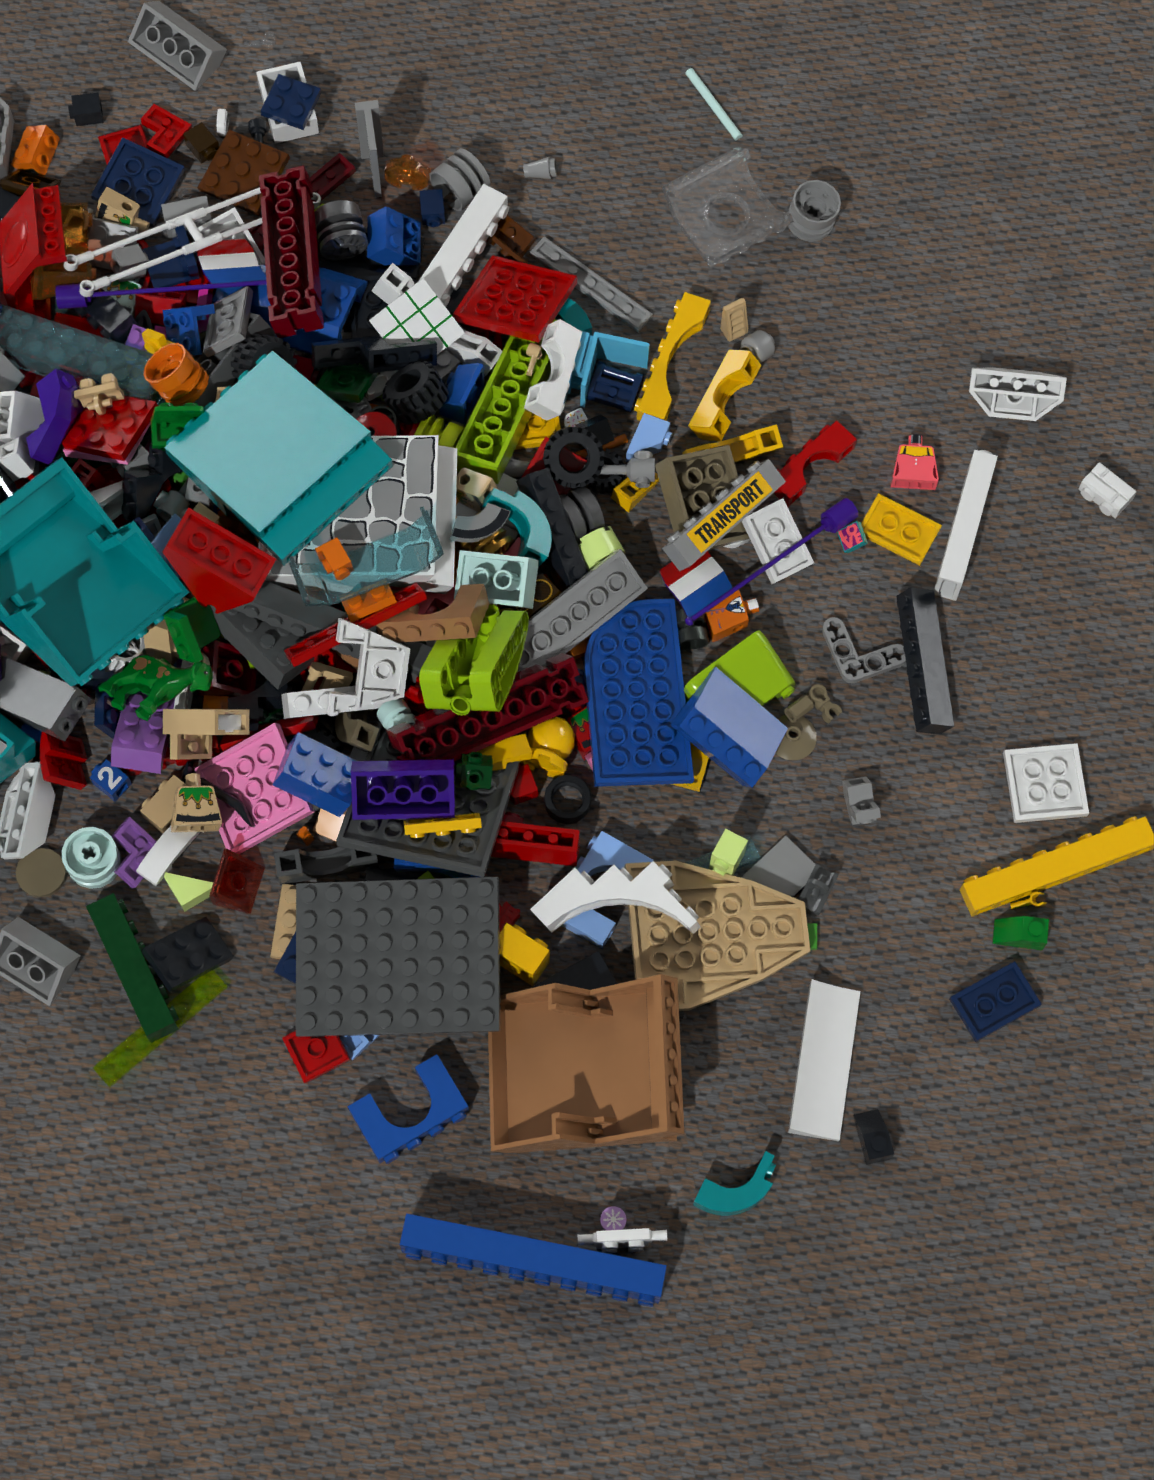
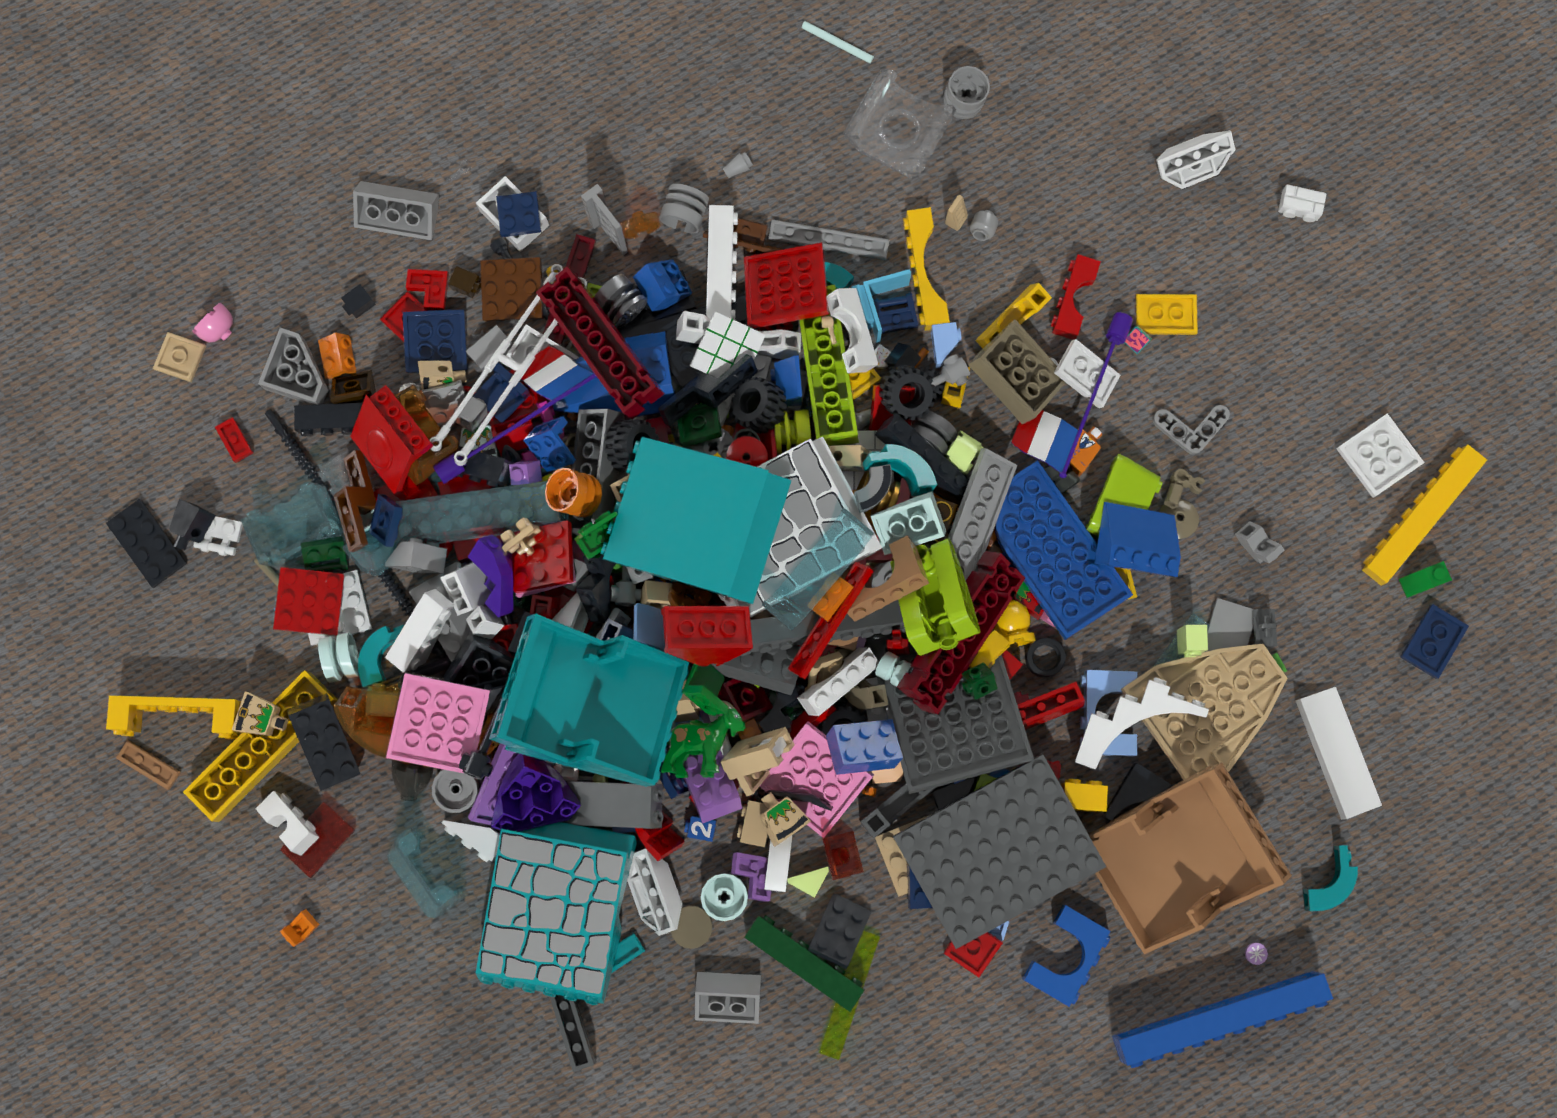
camera: 25 degrees left, 10 degrees up
yellow bracket [141,328,174,357] -> none
light grey tile [203,286,253,357] -> none
white tile [217,109,229,137] -> none
orange brick [315,537,354,580] -> none
white wing [327,618,410,716] -> none
dark purple brick [351,759,455,820] -> none
yellow plate [403,813,482,838] -> none
dark blue brick [419,189,445,227] -> none
white plate [577,1228,667,1253] -> none
brick [662,459,786,571] -> none
yellow arch [688,350,762,441] -> none
black slope [853,1109,894,1165] -> none
coral torso [891,434,938,490] -> none
black brick [896,587,954,734] -> none
white brick [934,450,998,601] -> none
yellow hand [1010,892,1047,909] -> none

